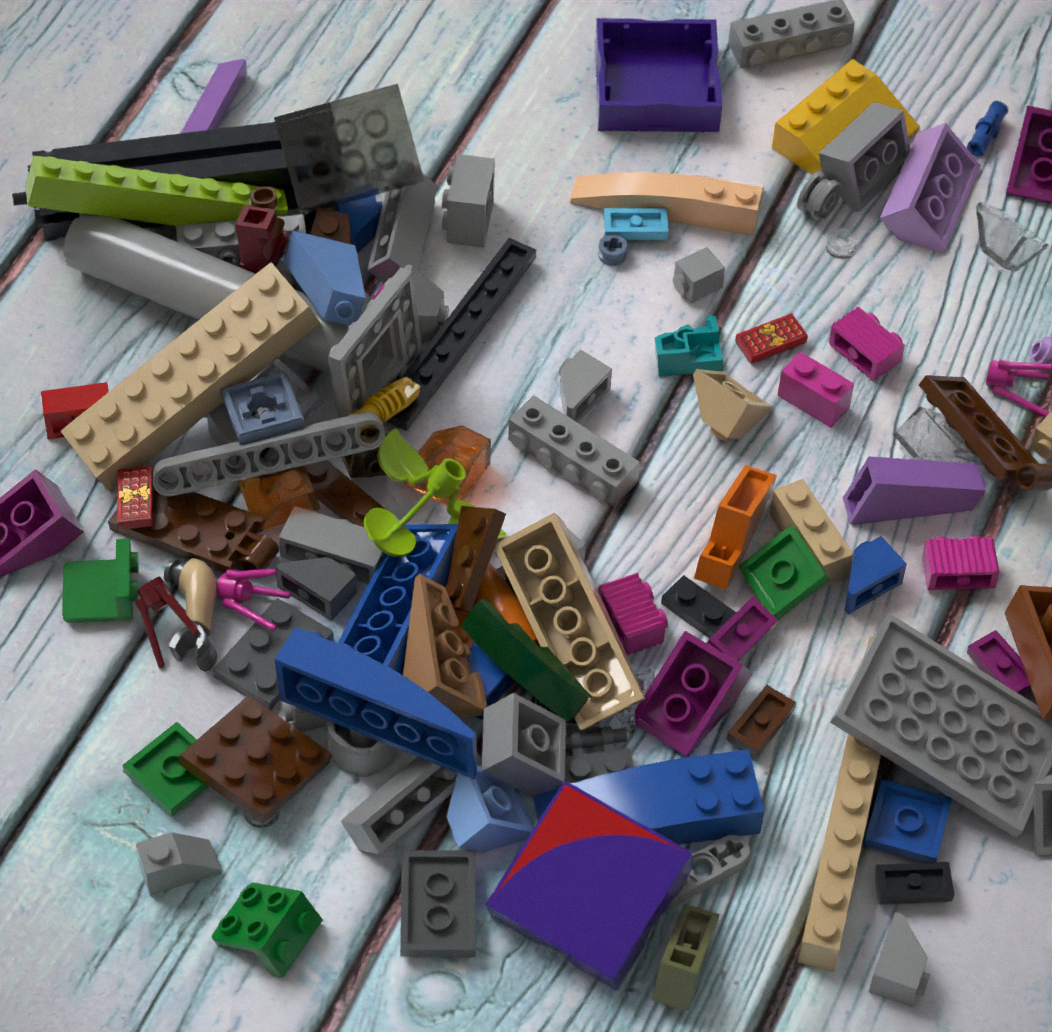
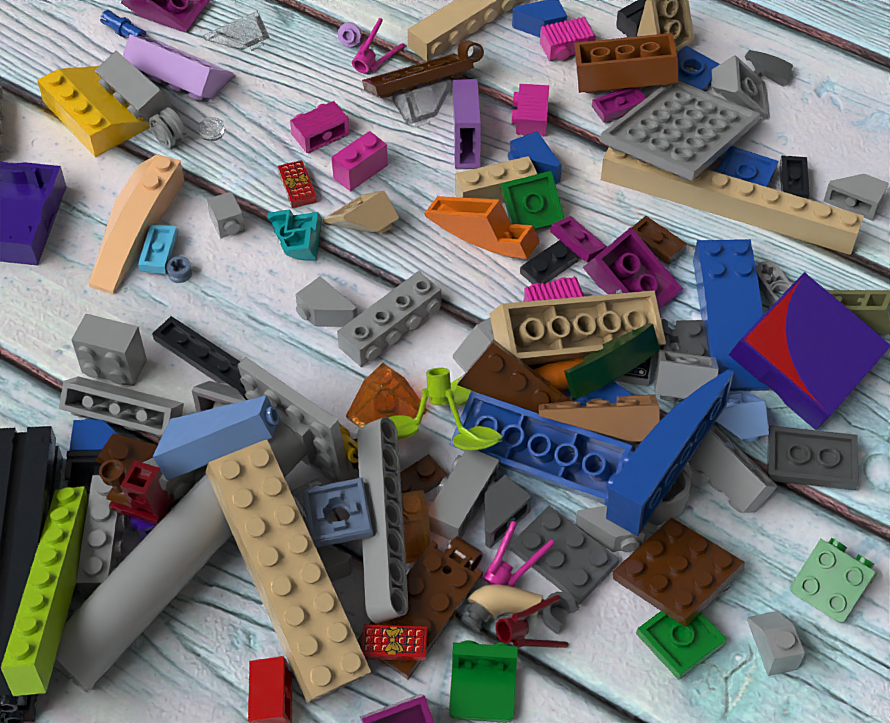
camera: 80 degrees left, 0 degrees up
clear smoke slope [274,83,425,215] -> none

